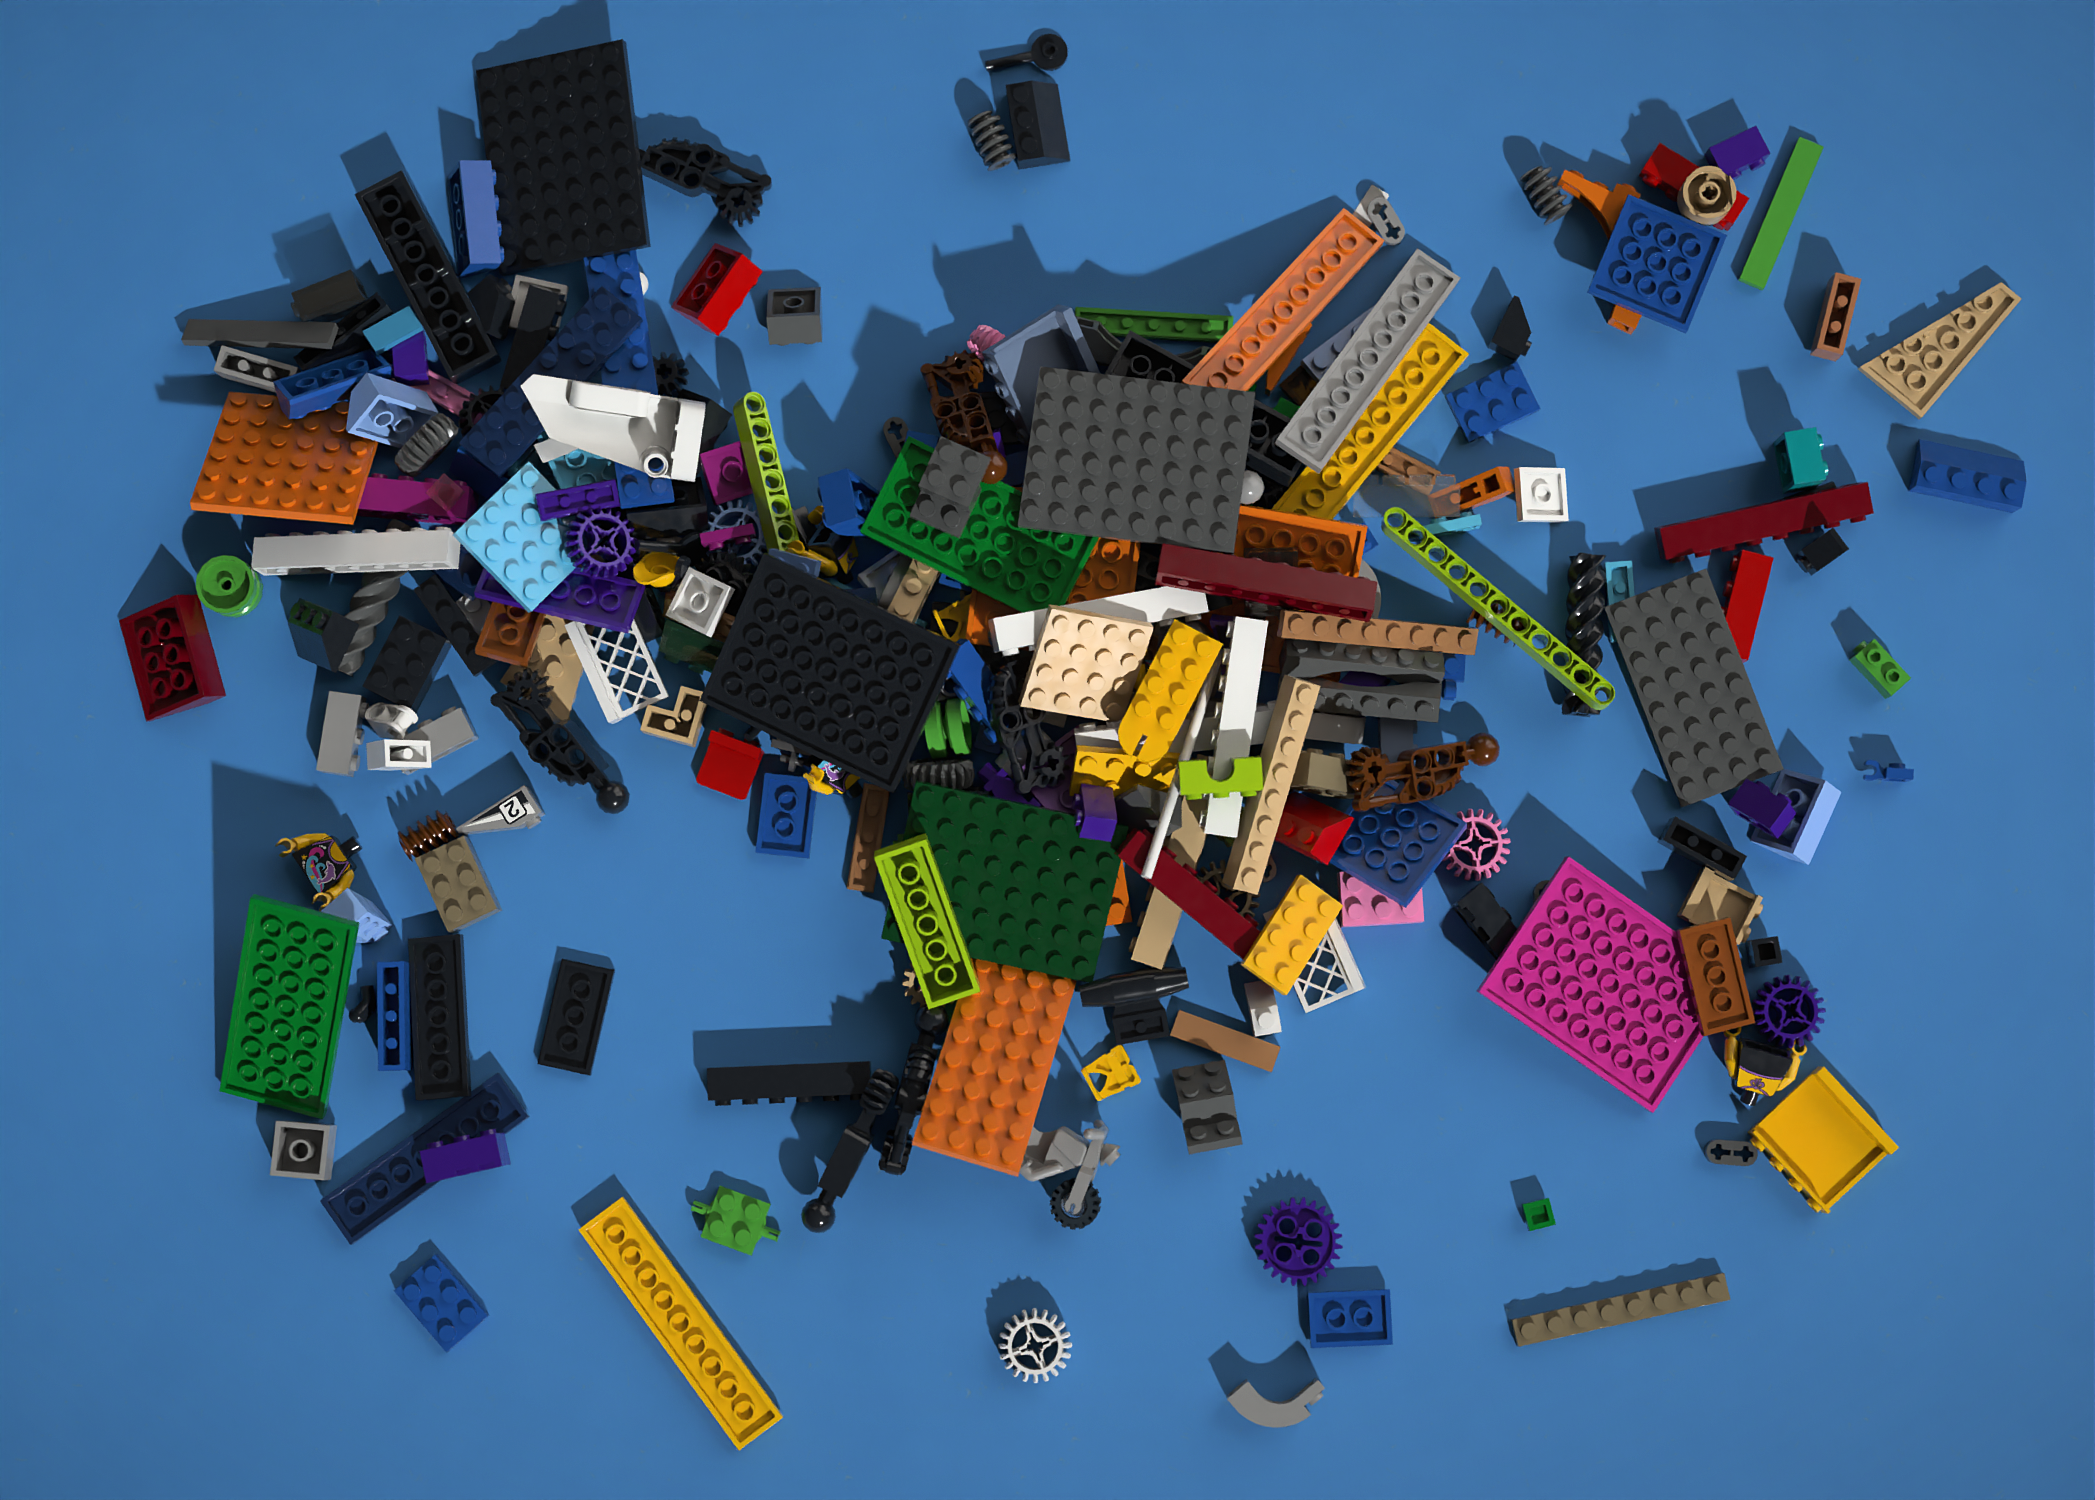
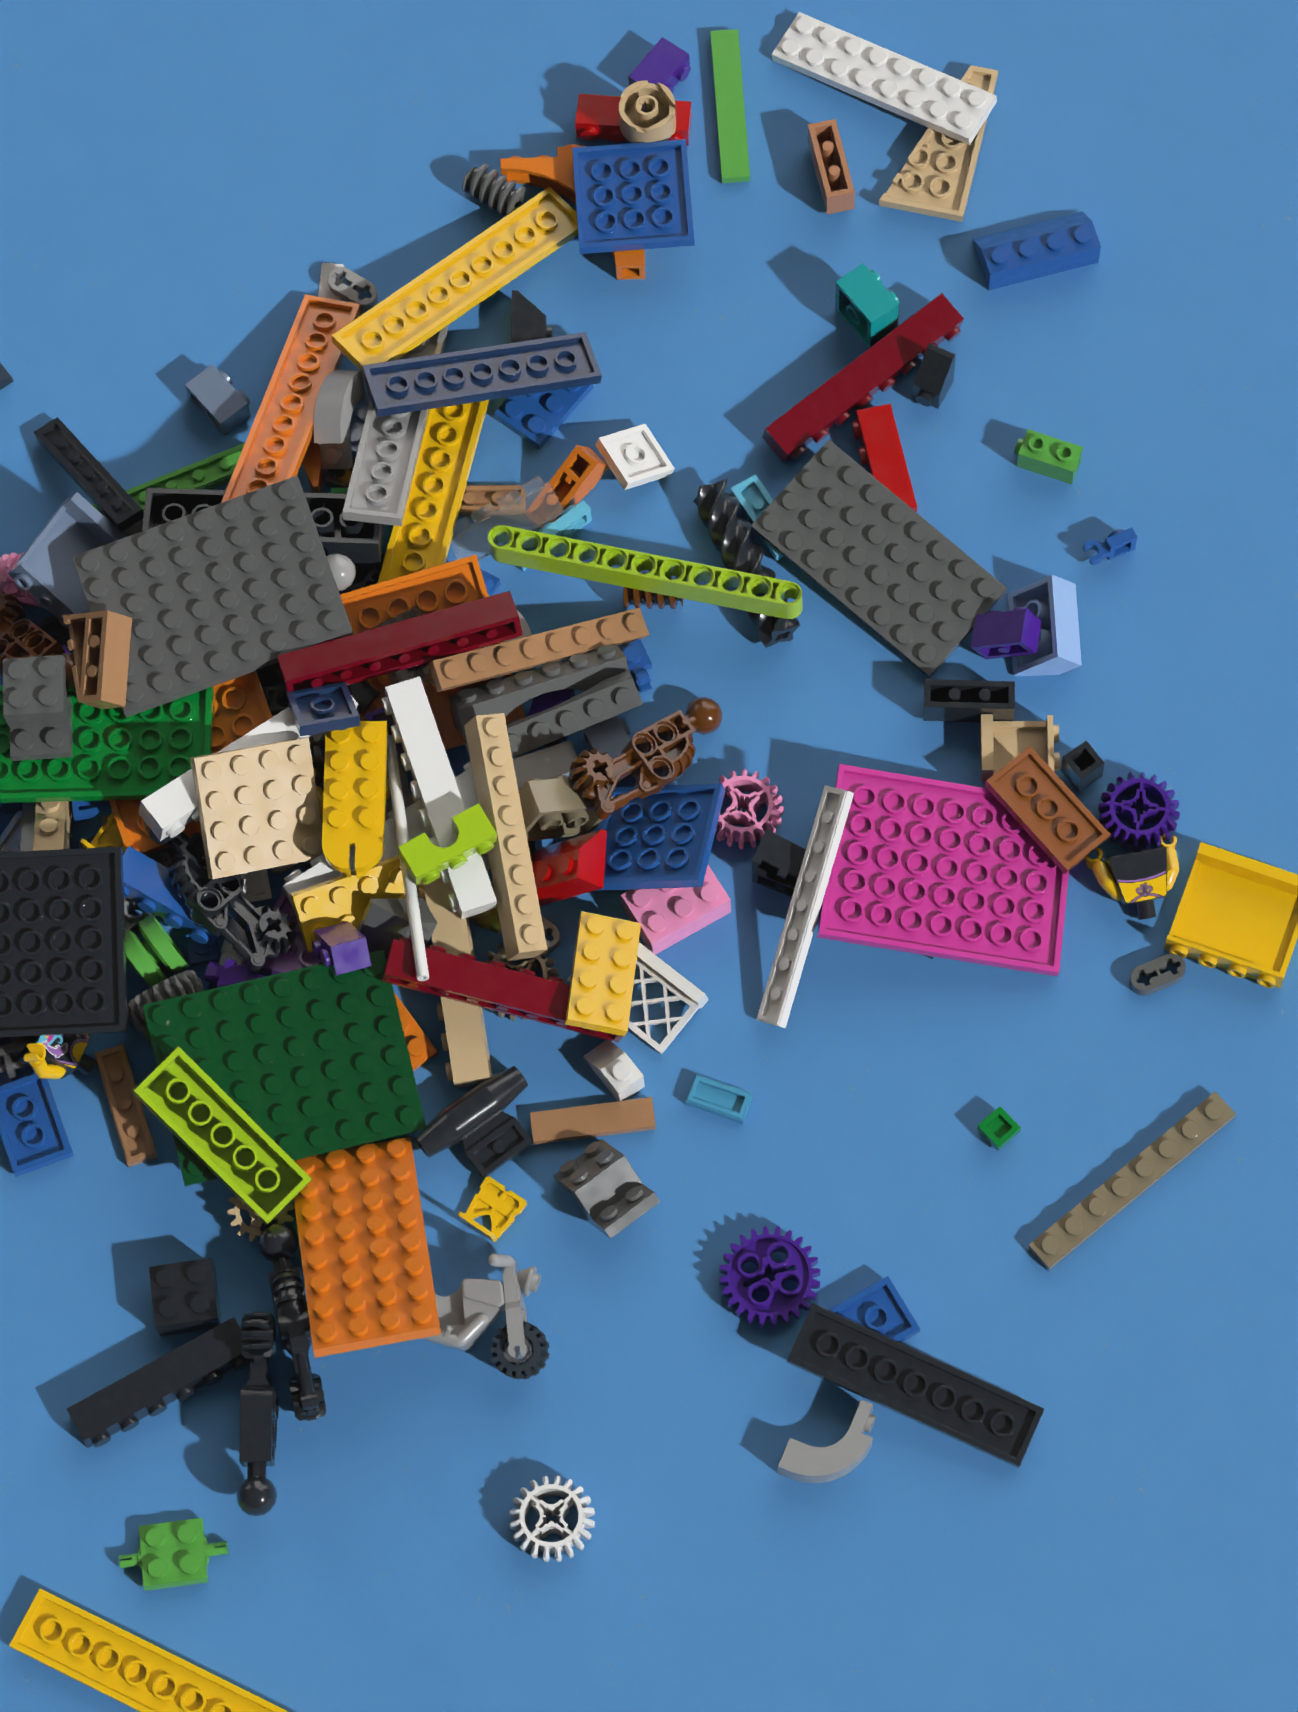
camera: 25 degrees left, 15 degrees down
none -> black plate [34,417,144,532]
none -> medium nougat wedge [63,610,132,709]
none -> black brick [149,1258,222,1337]
none -> sand blue brick [185,364,251,436]
none -> dark blue plate [286,682,360,736]
none -> light grey arch [314,370,365,469]
none -> yellow plate [332,186,578,372]
none -> dark blue plate [362,332,602,417]
none -> dark azure tile [685,1074,753,1124]
none -> white tile [756,785,854,1028]
none -> white plate [772,12,997,145]
none -> black plate [786,1303,1044,1468]

